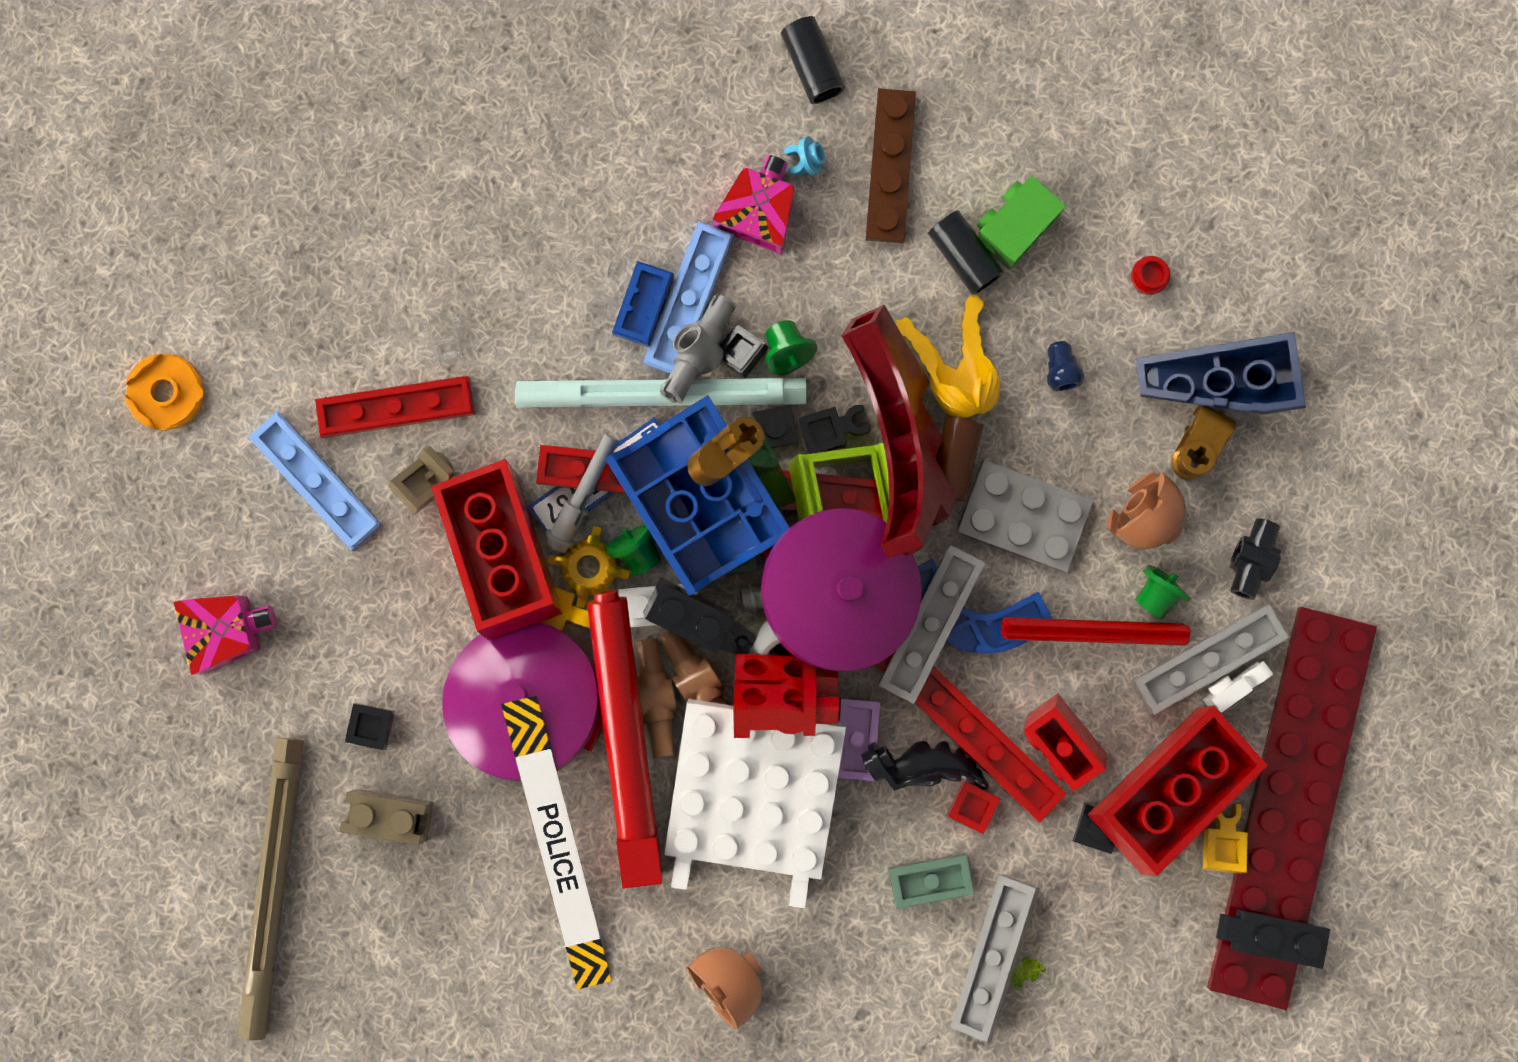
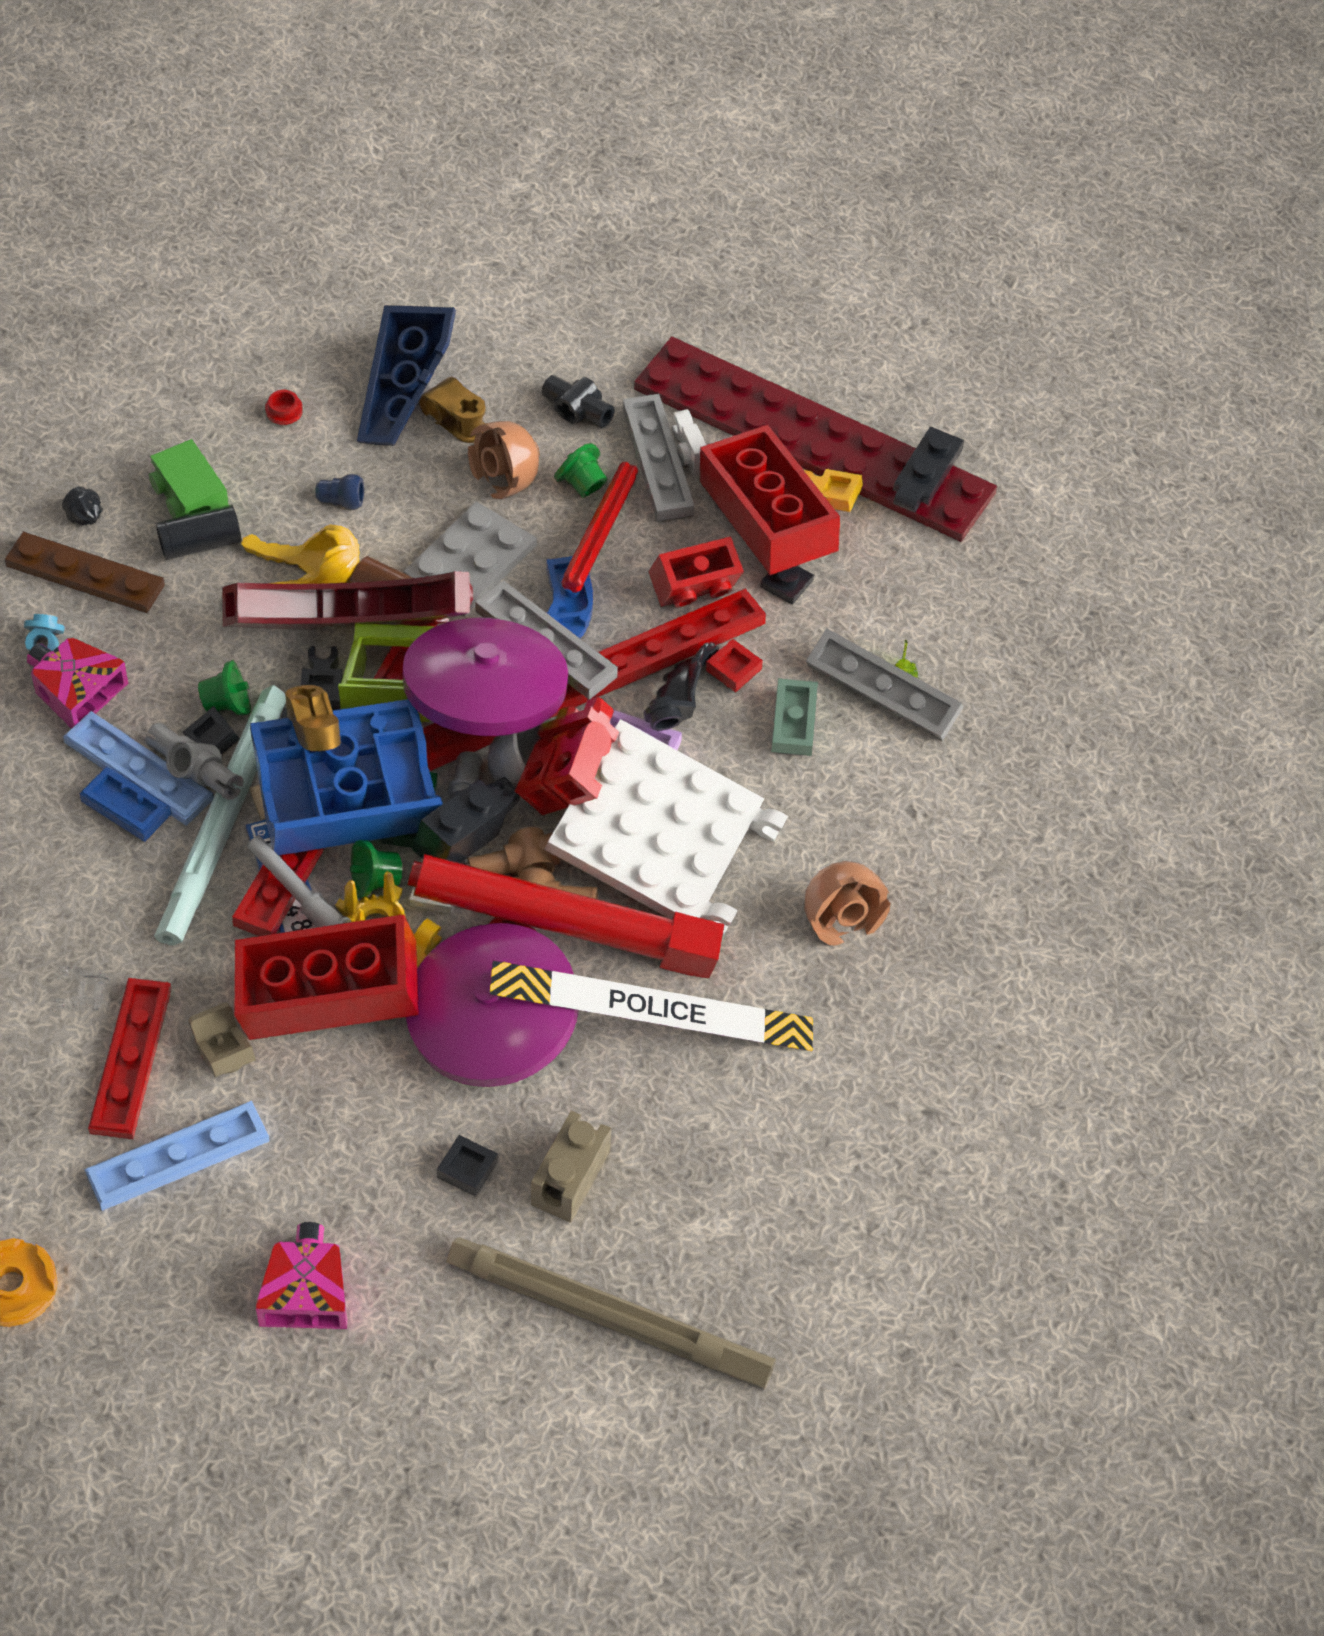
camera: 75 degrees left, 30 degrees down
none -> black plate [62,486,103,525]

